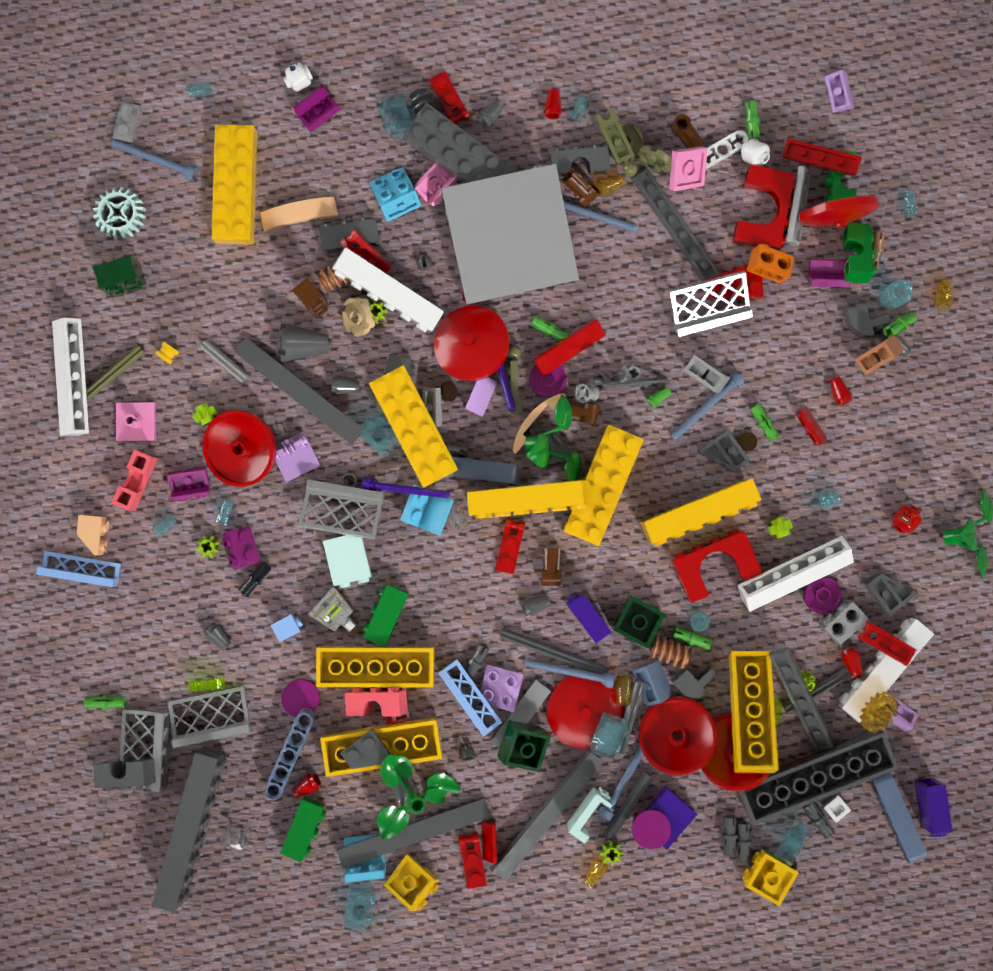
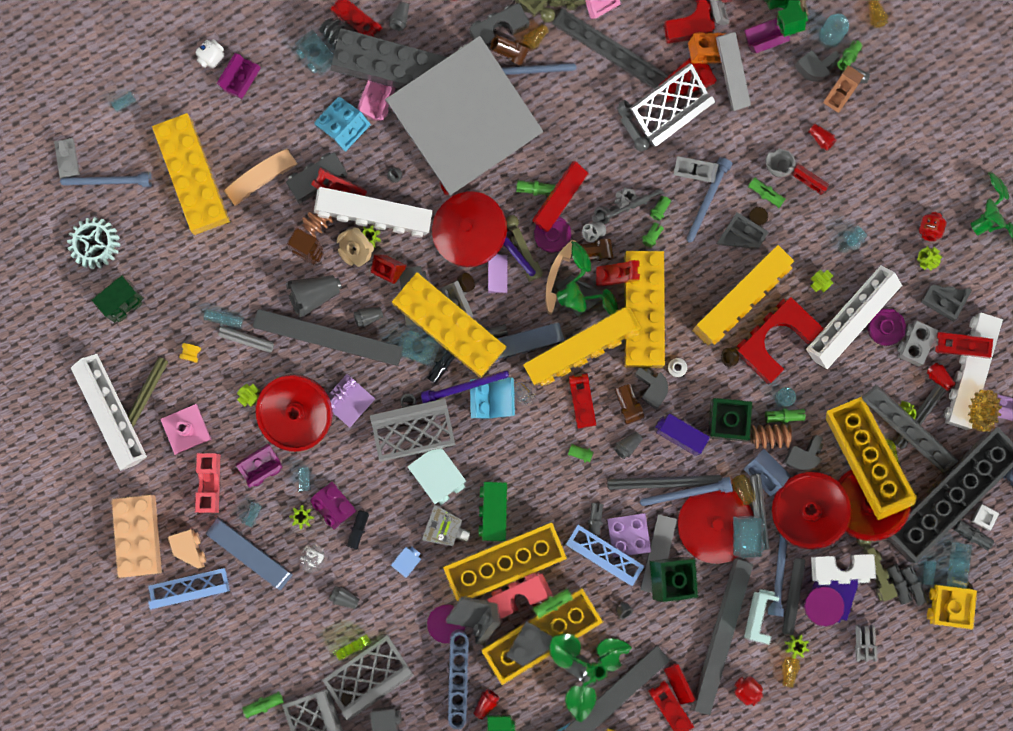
camera: 25 degrees left, 5 degrees down
none -> light nougat brick [112,495,162,578]
none -> clear light blue pin [203,308,244,329]
none -> sand blue beam [205,518,293,590]
none -> clear head [299,543,328,573]
none -> red slope [371,254,407,284]
none -> black axle [426,350,455,384]
none -> dark grey bracket [446,597,500,645]
none -> bright green pin [533,588,573,618]
none -> bright green pin [568,444,594,463]
none -> red plate [596,260,640,286]
none -> dark grey piece [617,100,649,152]
none -> dark grey brick [634,367,668,410]
none -> bright green pin [642,222,664,248]
none -> white plate [668,358,687,377]
none -> light grey tile [716,32,751,111]
none -> dark brown tile [721,347,739,367]
none -> red head [734,676,764,706]
none -> light grey hair [765,148,796,177]
none -> white arch [811,554,876,585]
none -> light grey arm [854,624,878,662]
none -> olive plate [856,538,898,602]
none -> lime gear [917,246,942,271]
none -> clear light blue pin [920,561,937,586]

